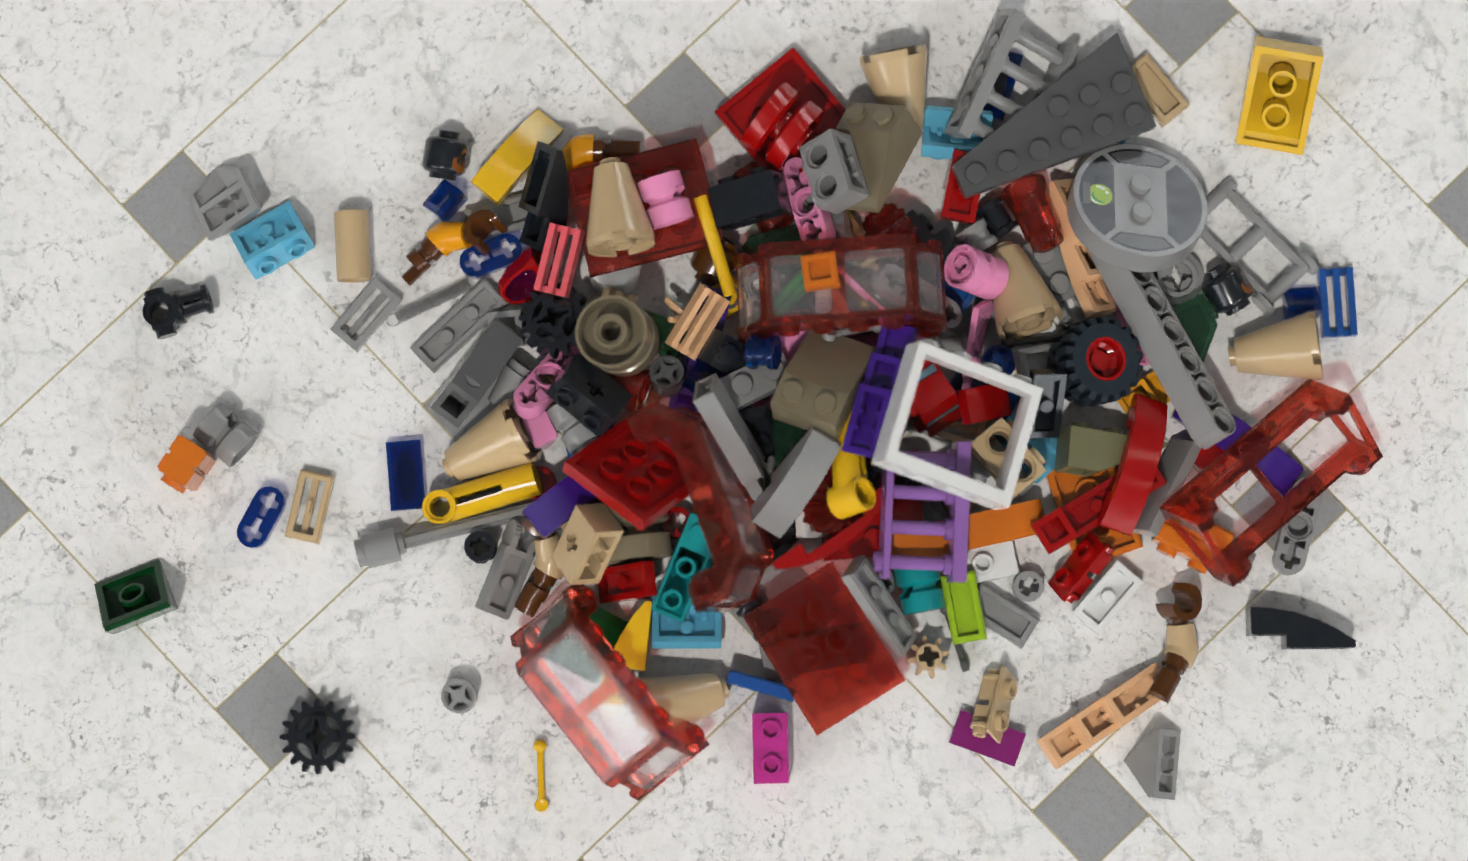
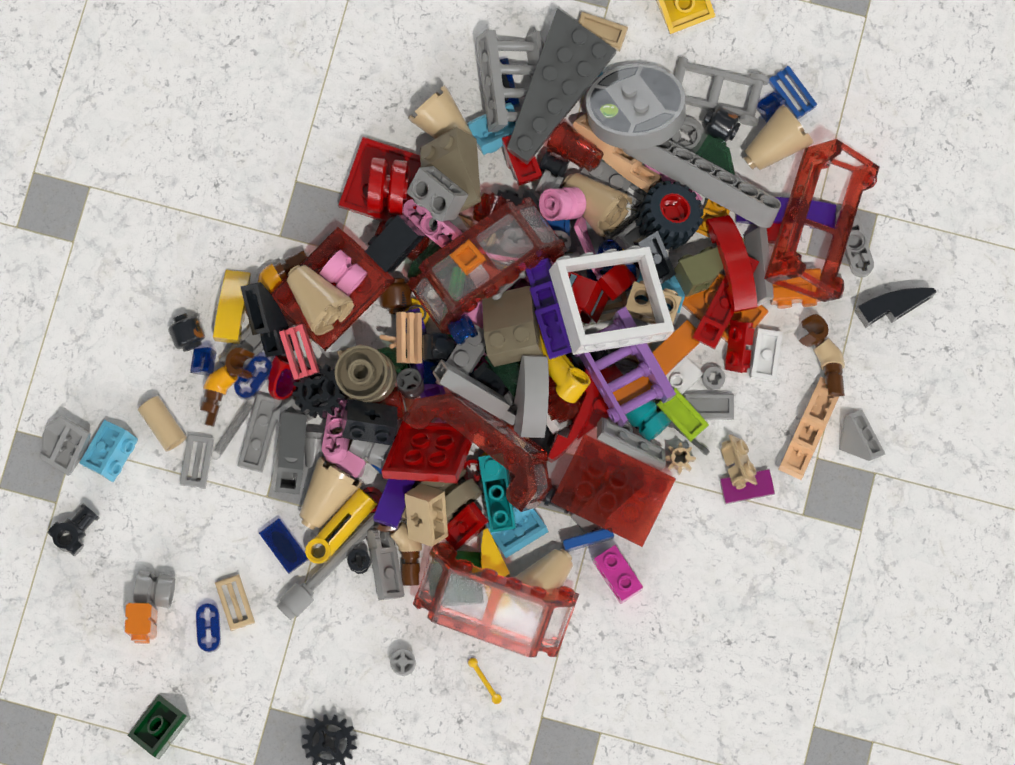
camera: 30 degrees left, 5 degrees down
yellow piece [693,194,737,297] -> none

